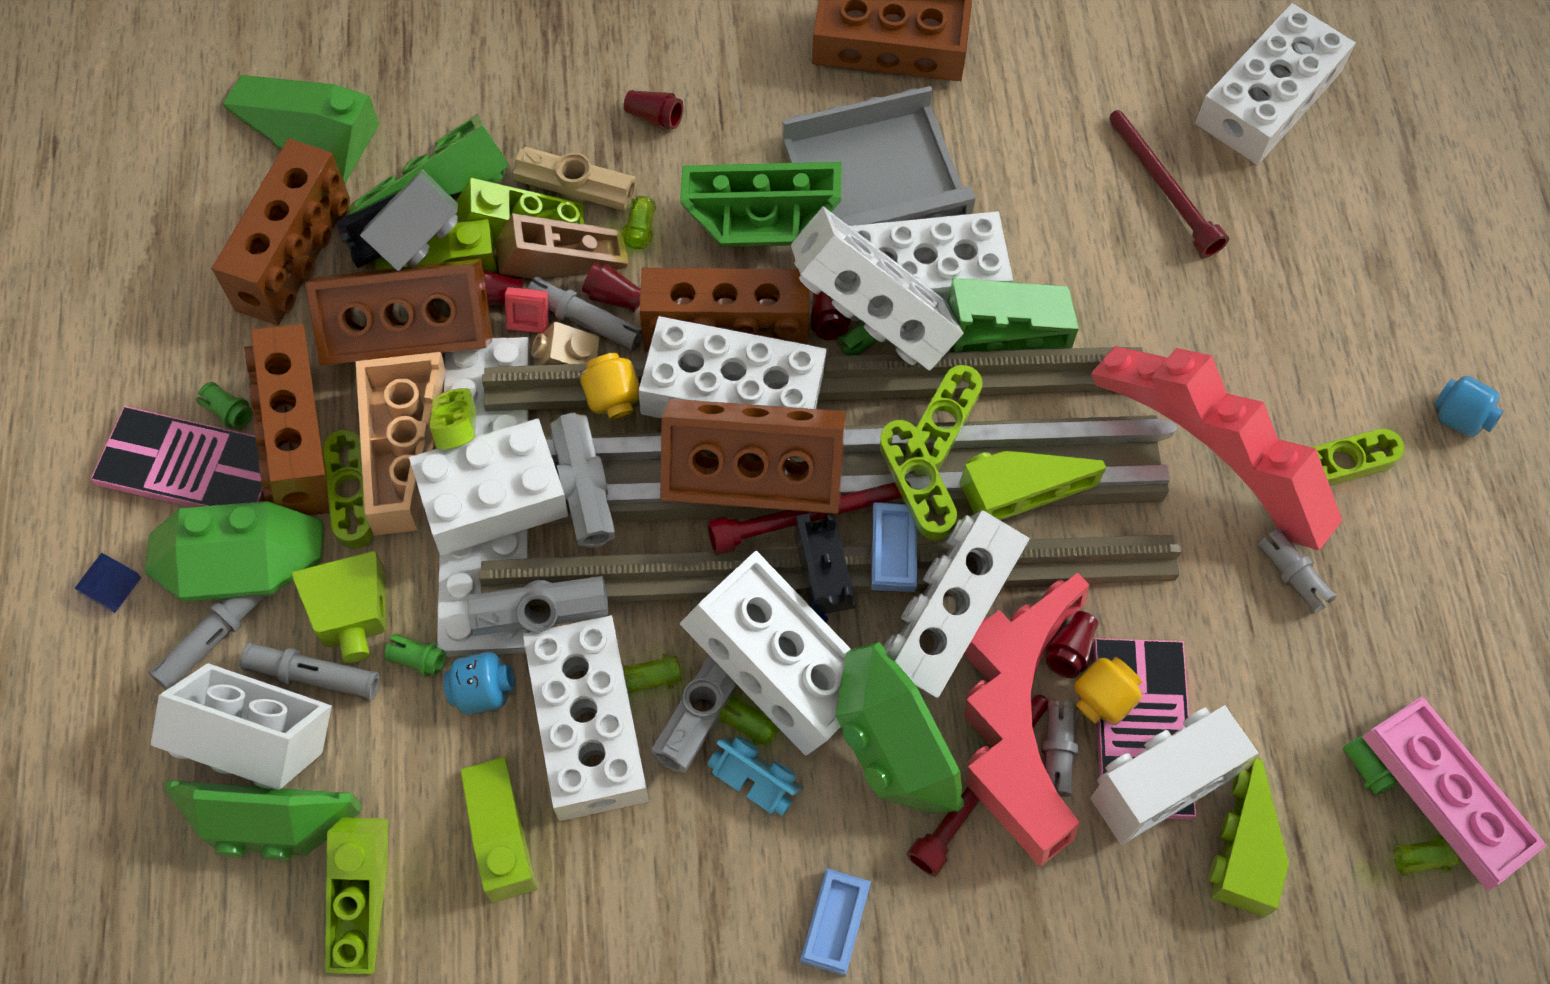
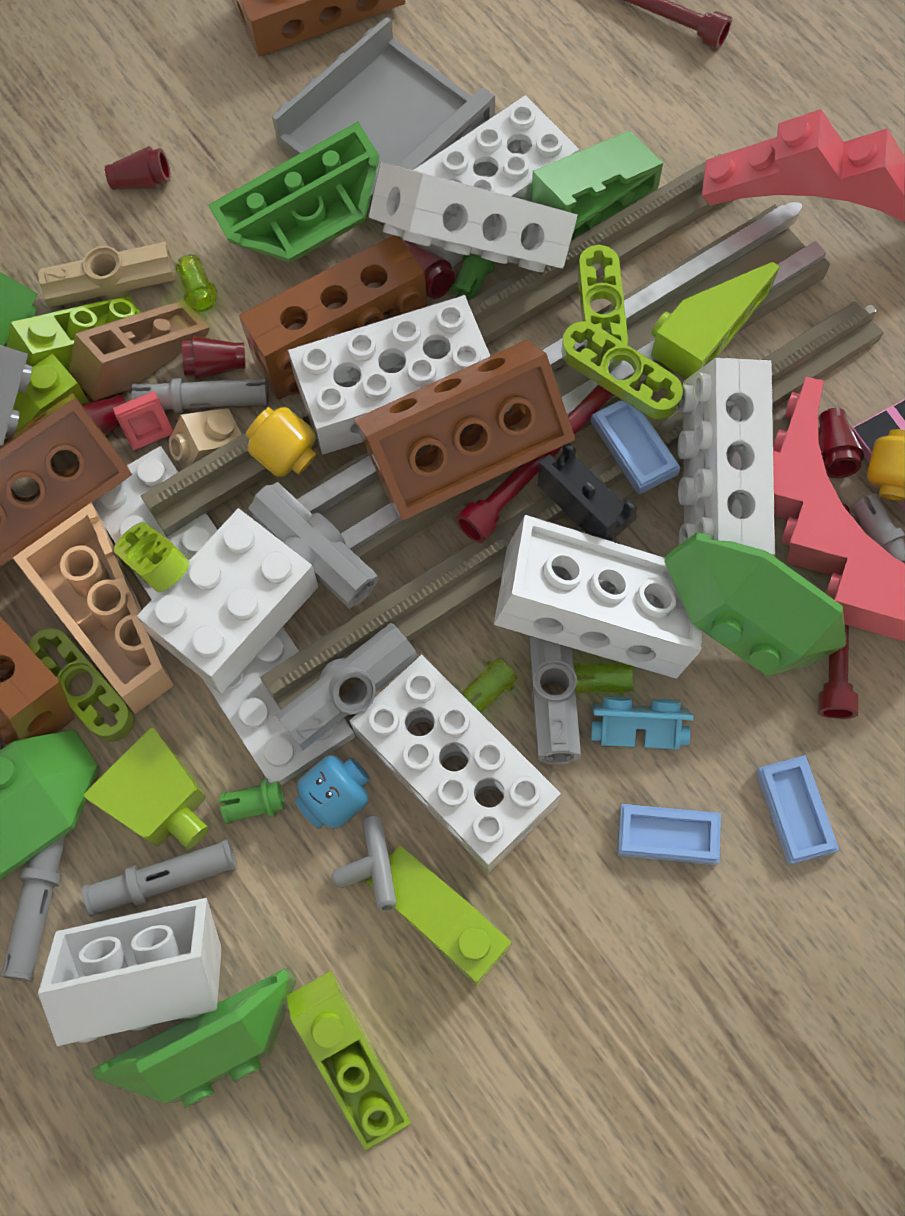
camera: 25 degrees left, 5 degrees up
none -> light grey piece [332,815,397,912]
none -> light blue tile [617,804,721,865]

